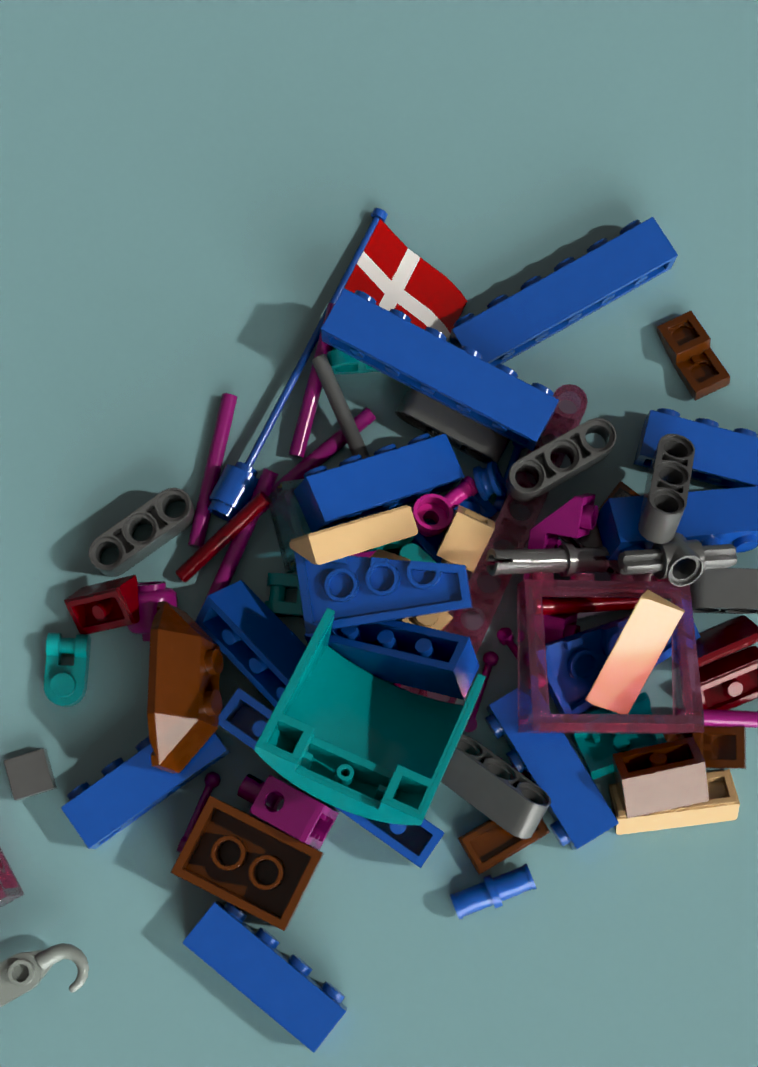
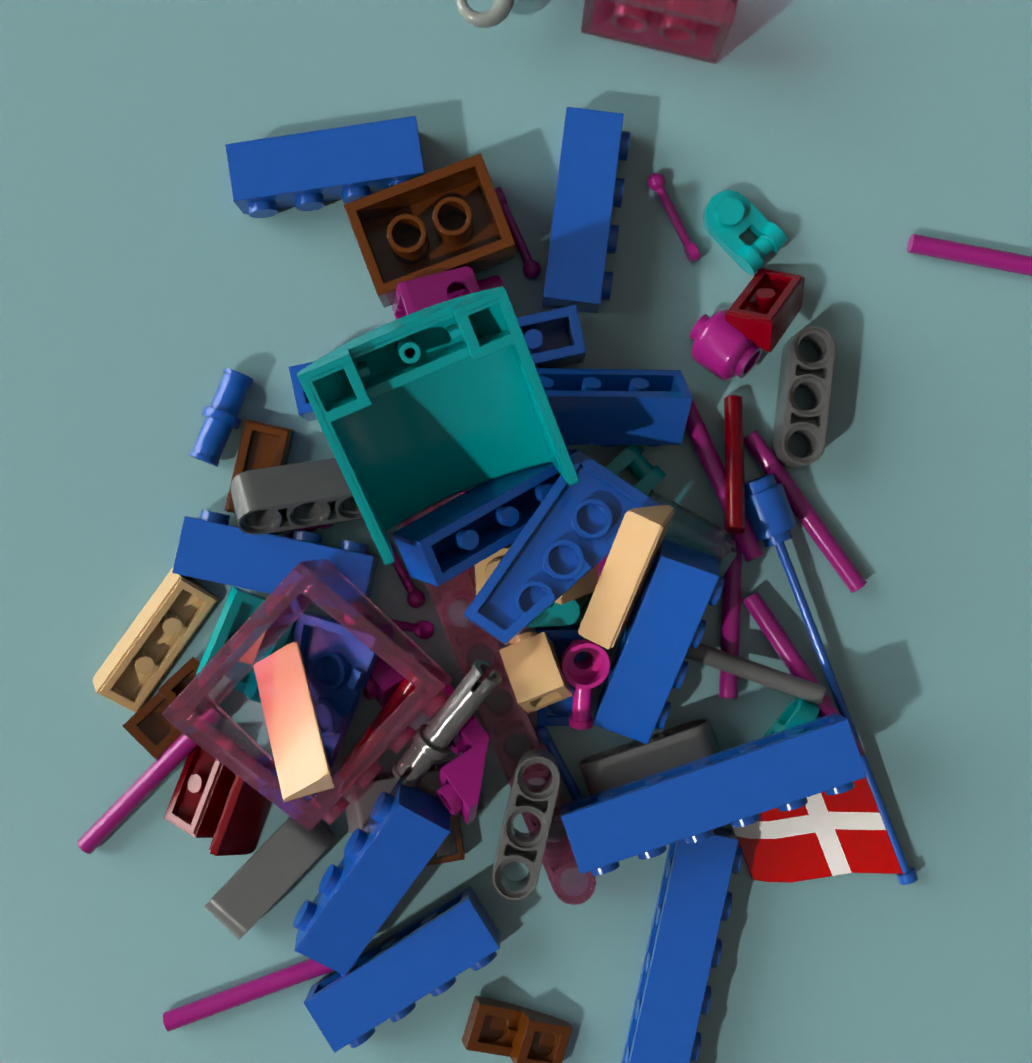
camera: 130 degrees right, 10 degrees up
dark grey tile [4,748,57,801] -> none
reddish brown wedge [147,601,223,774] -> none
blue bush [473,461,505,501] -> none
brick [612,736,709,819] -> none
dark grey axle [617,532,737,587] -> none
dark grey beam [638,434,695,544] -> none
none -> magenta hinge [647,173,700,263]

